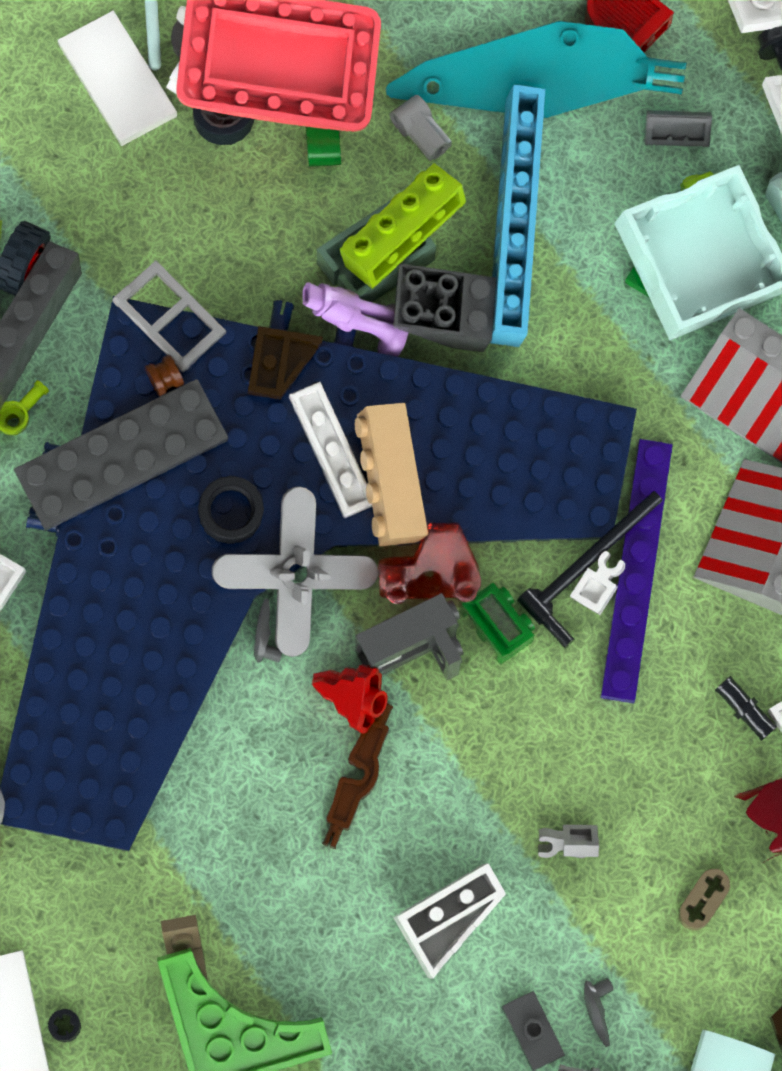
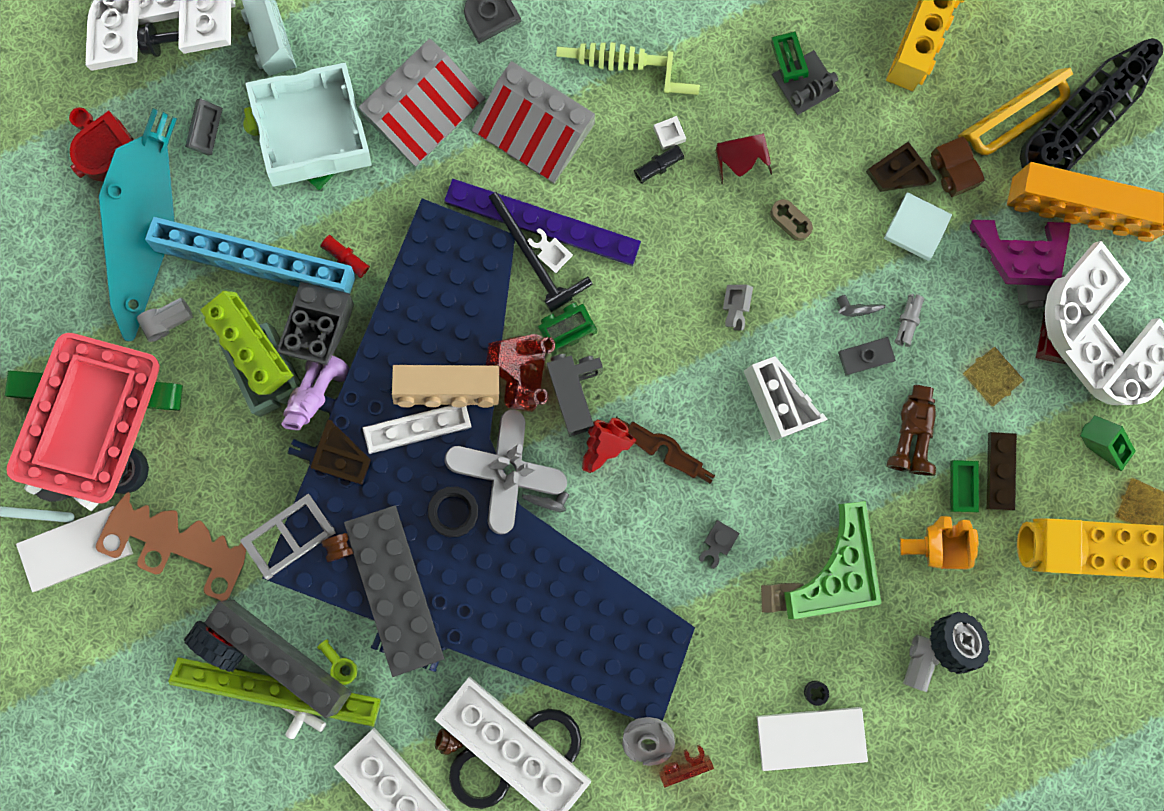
camera: 75 degrees left, 10 degrees up
none -> nougat piece [96,492,246,601]
none -> red pin [320,235,370,278]
none -> dark grey plate [699,520,740,569]

